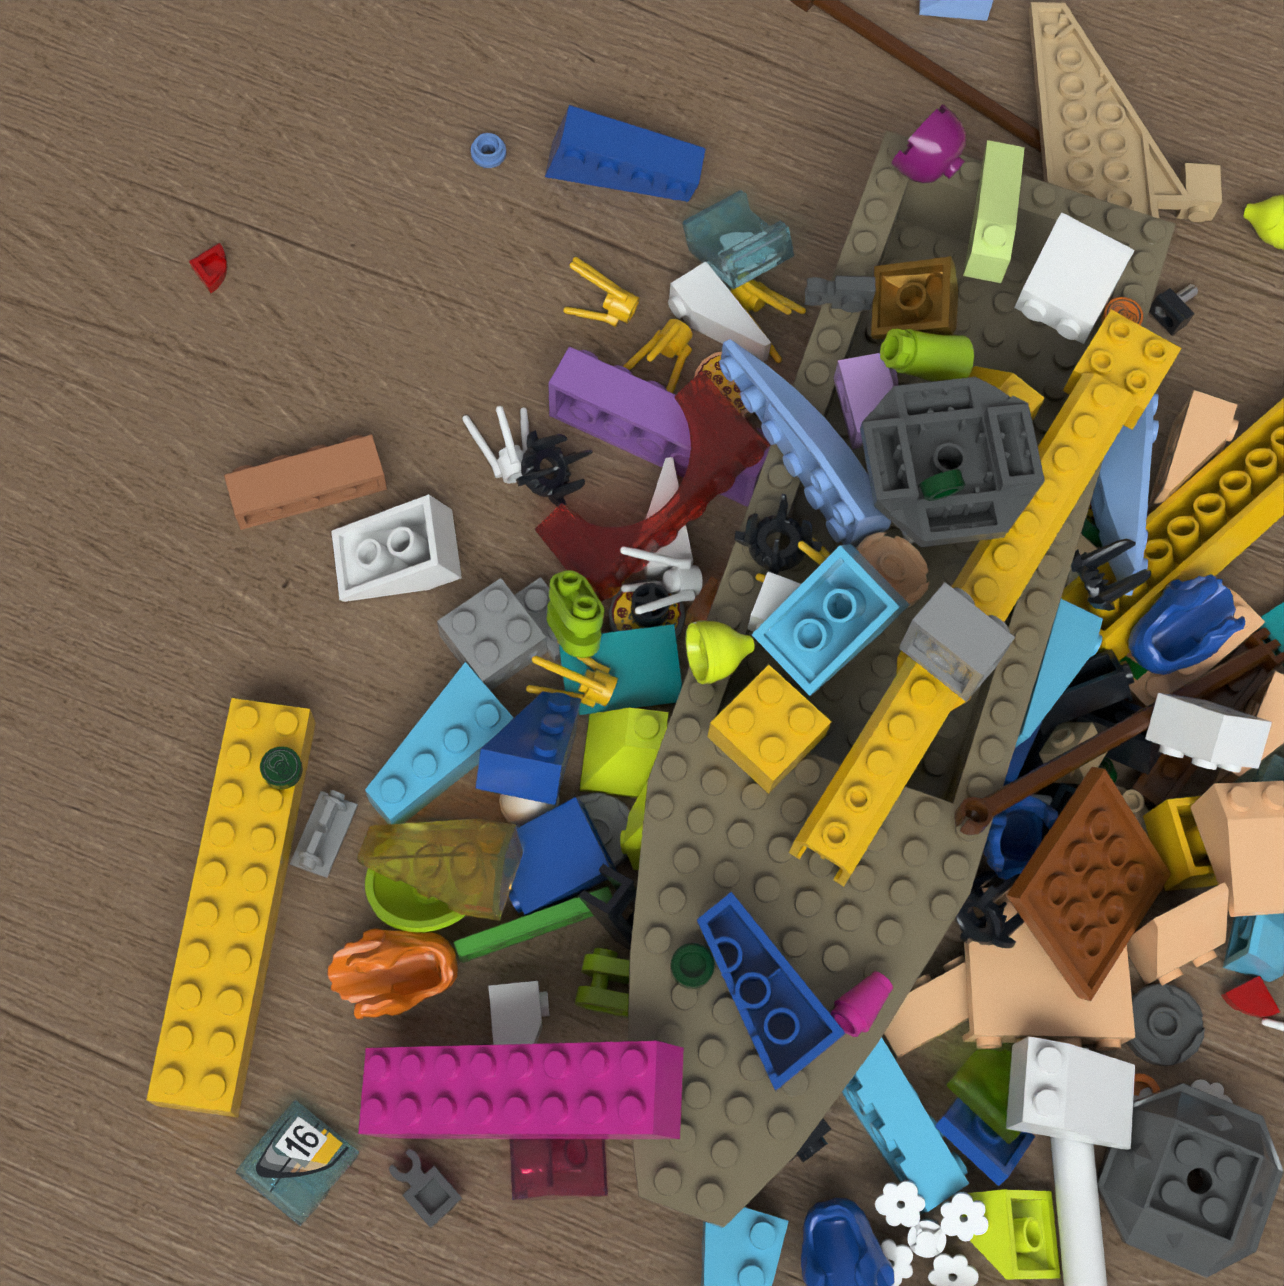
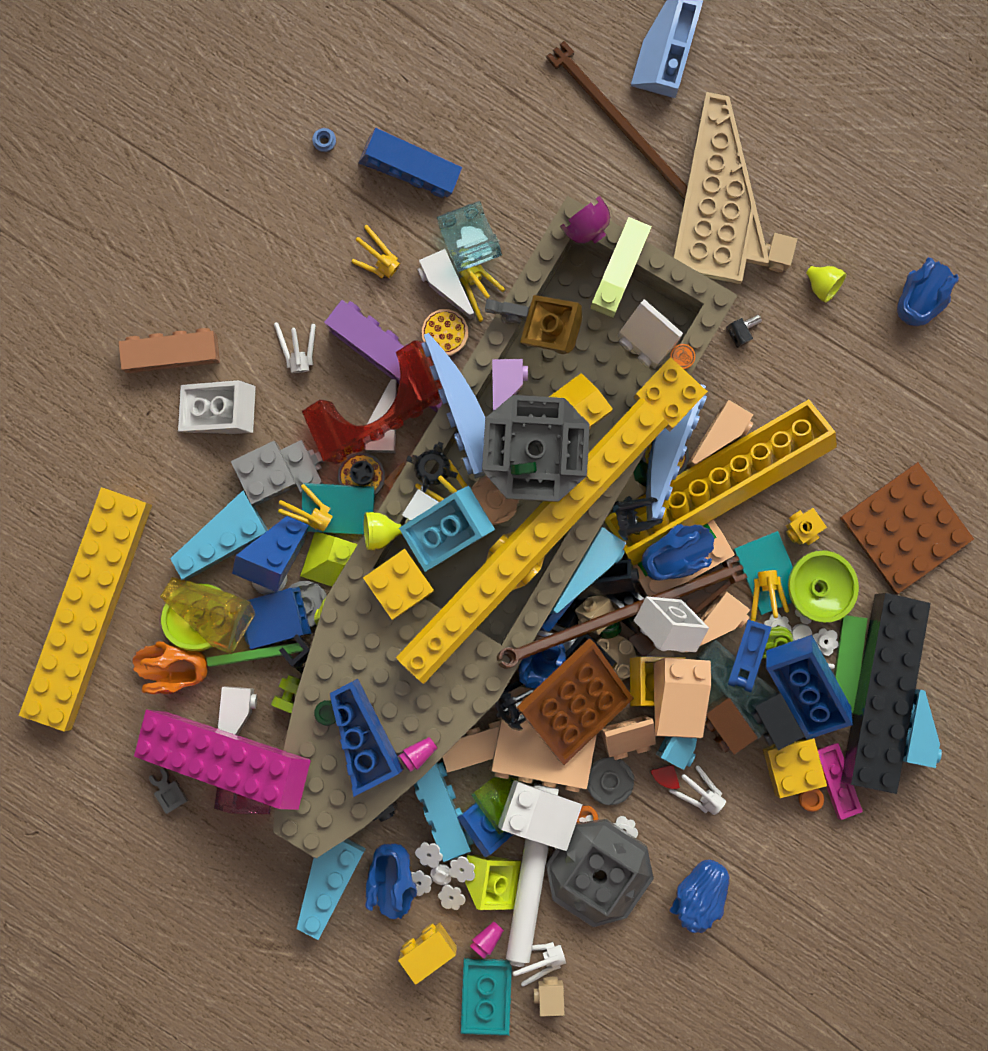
camera: 15 degrees right, 15 degrees up
red tile [189,243,228,293] -> none
slope [236,1100,359,1226] -> none
dark green tile [260,747,303,790] -> none
light grey hinge [290,790,358,878] -> none
black piece [516,430,593,507] -> none
lime brick [546,570,604,658] -> none
white plant [620,546,703,614] -> none
yellow plant [622,319,693,393] -> none
lime plant [880,329,974,382] -> none
light grey piece [899,582,1015,702] -> none

